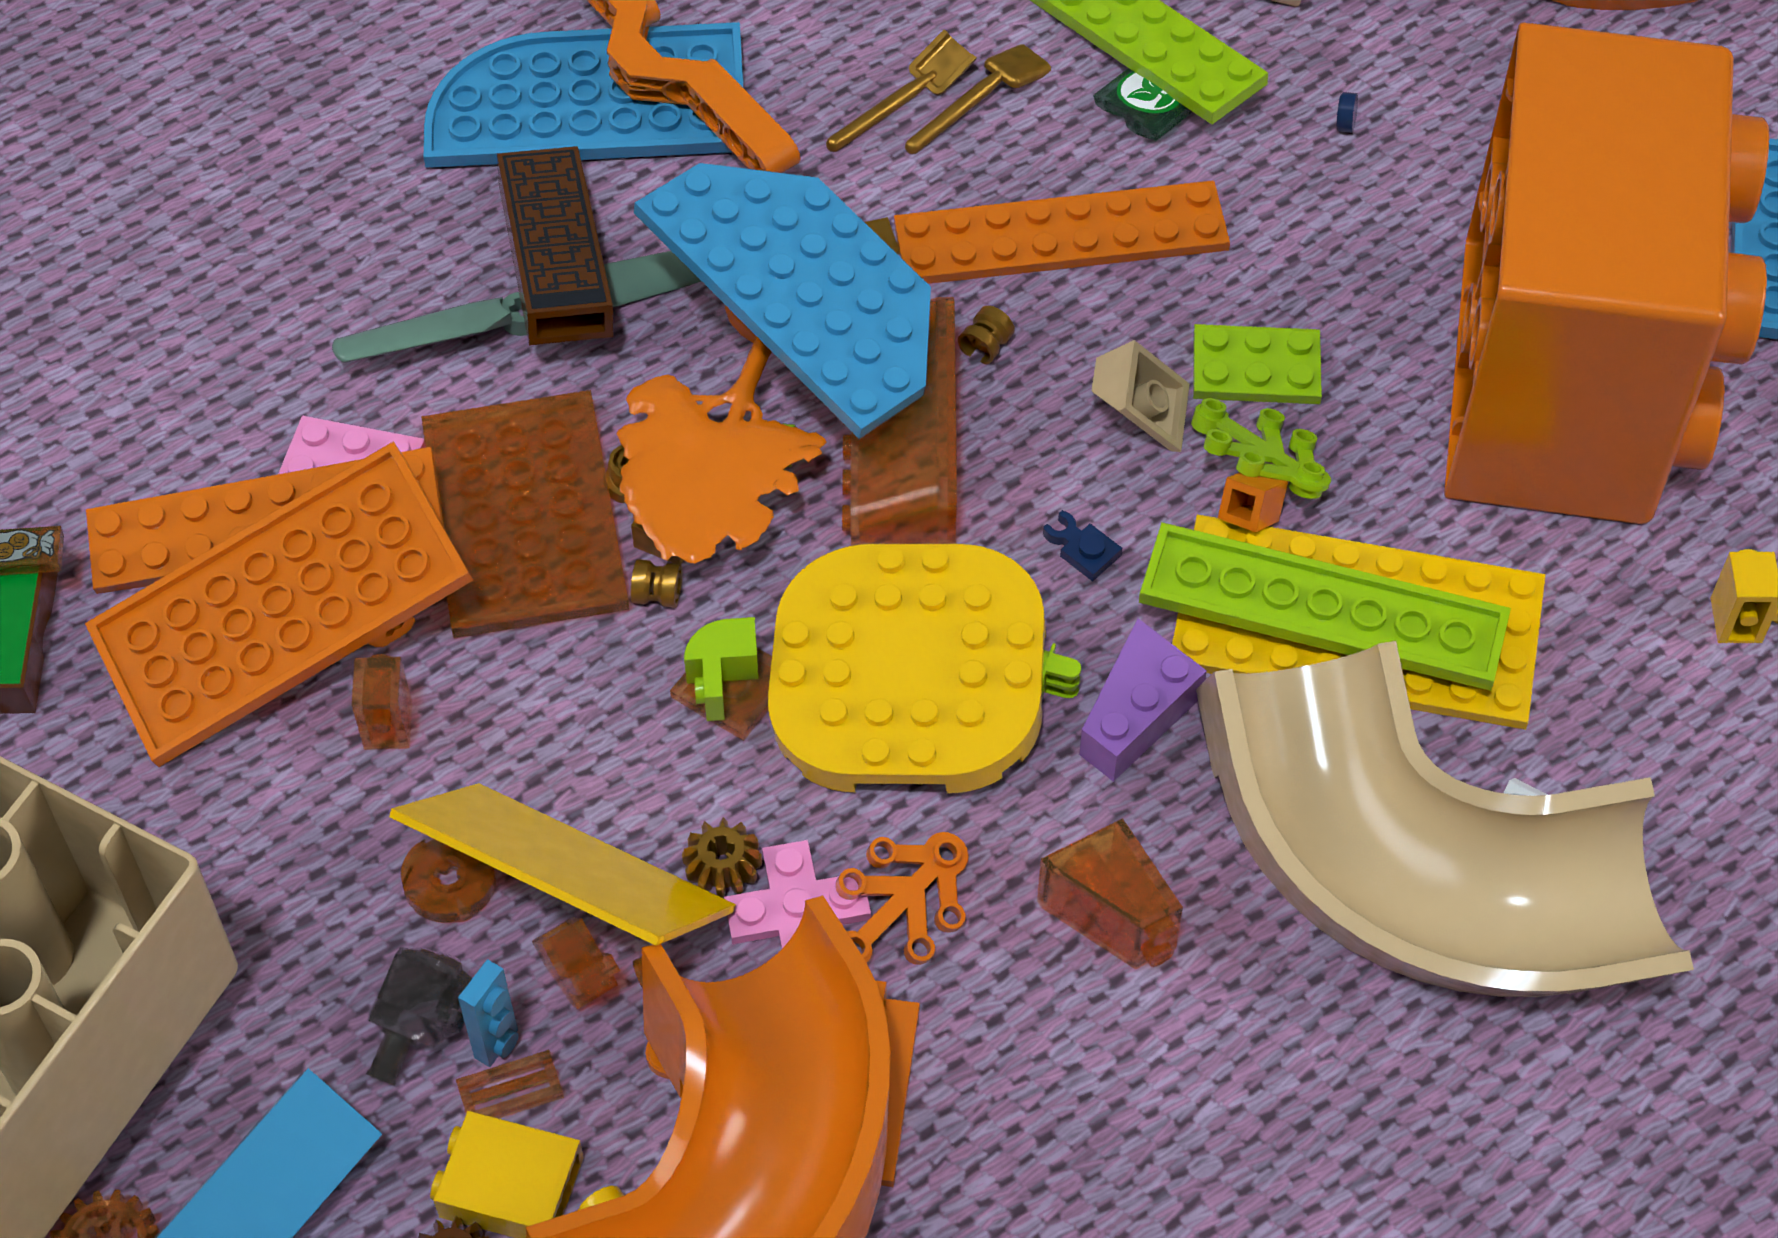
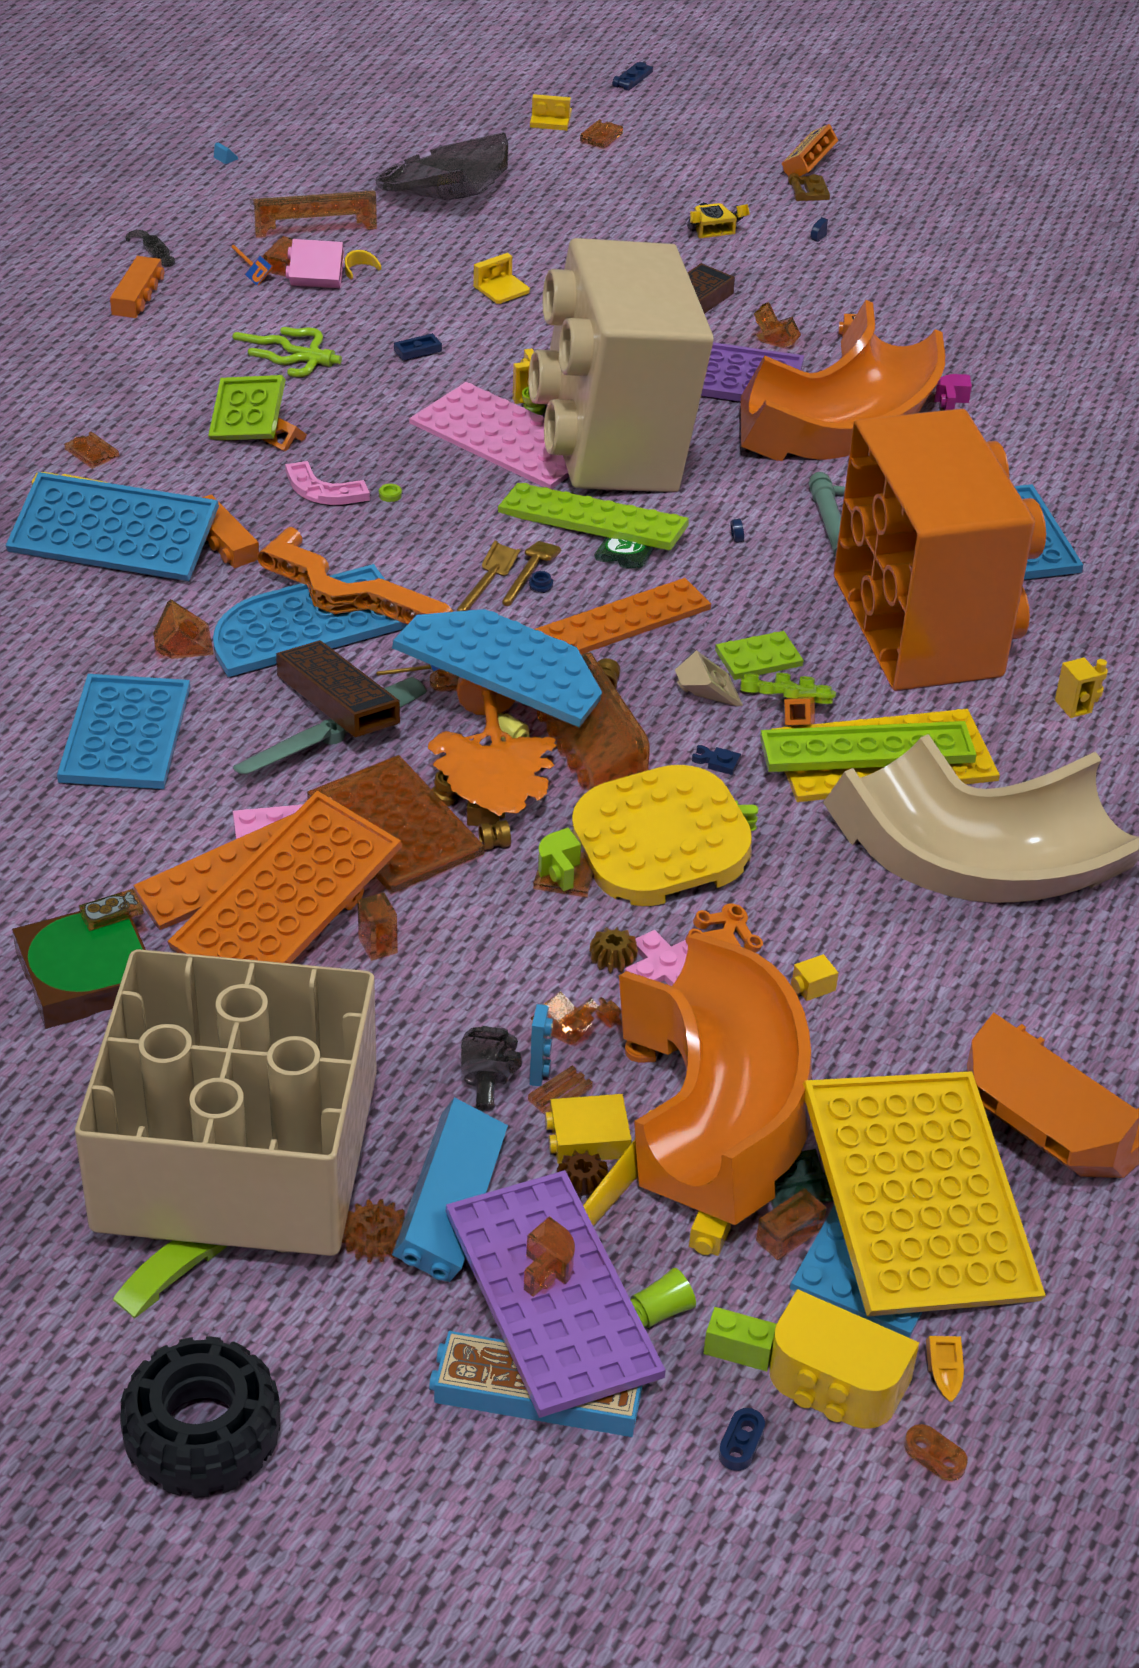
camera: 25 degrees left, 15 degrees down
yellow piece [389,783,736,946] -> none
clear orange plate [400,839,496,923] -> none
clear orange slope [1037,818,1183,969] -> none
medium lavender wedge [1079,618,1207,782] -> none
none -> dark azure plate [57,674,190,789]
none -> clear orange slope [153,599,214,659]
none -> light yellow brick [498,713,529,741]
none -> dark blue plate [529,571,553,592]
none -> yellow brick [791,954,839,1001]

